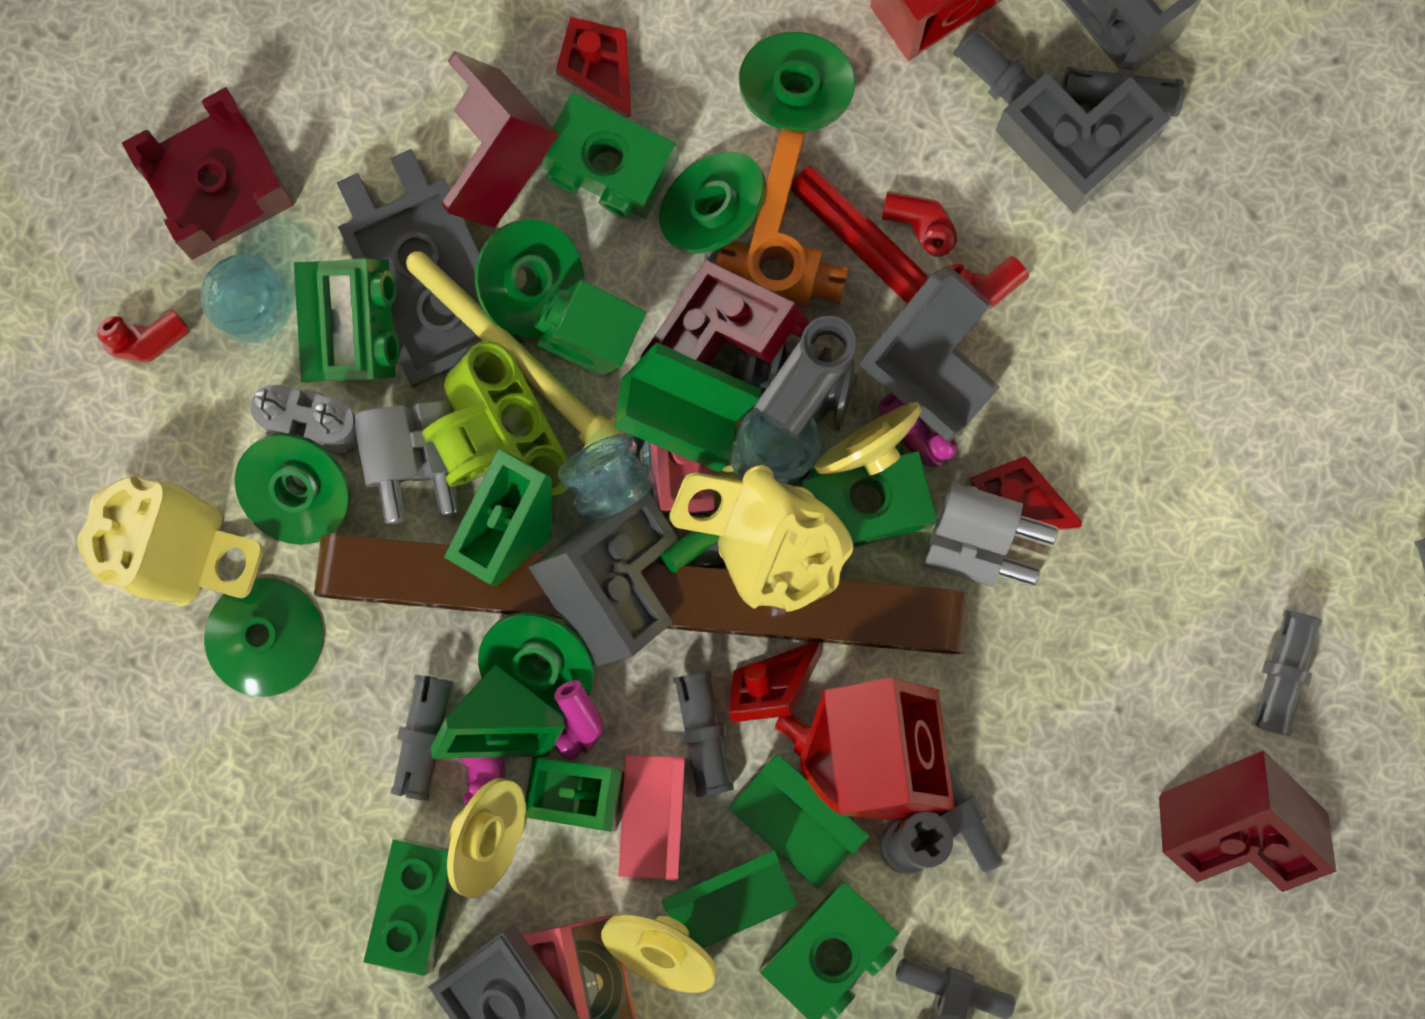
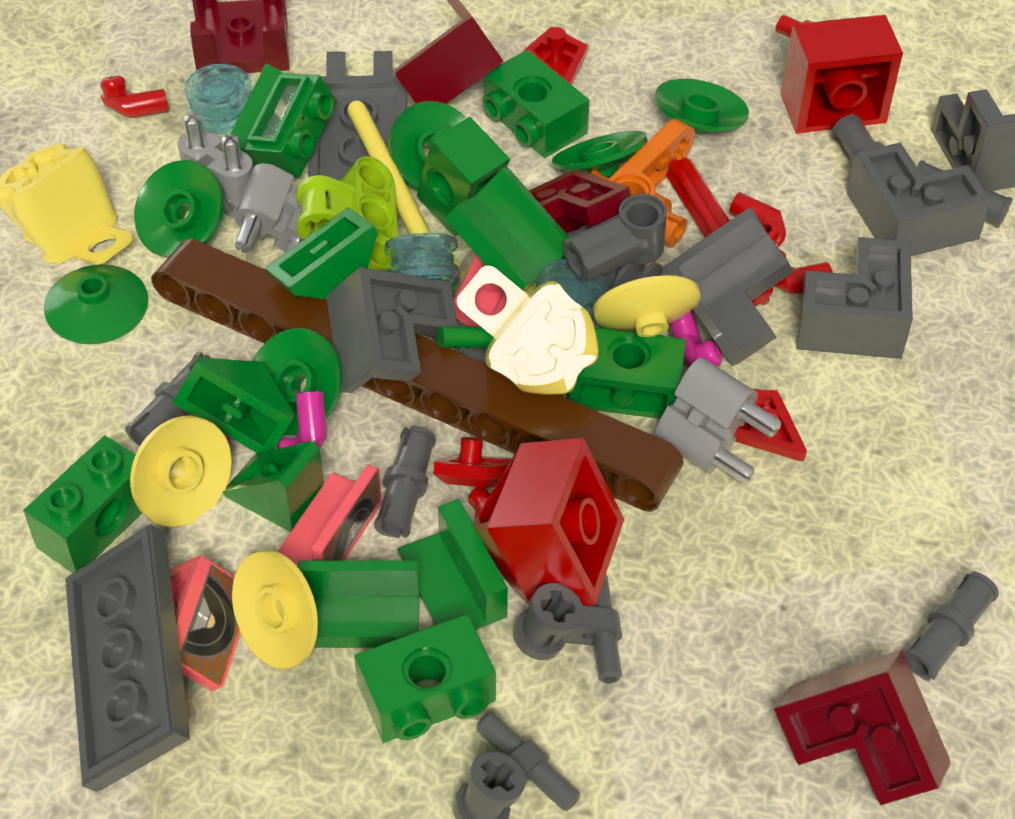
camera: 20 degrees right, 30 degrees down
none -> dark grey panel [797,237,913,359]

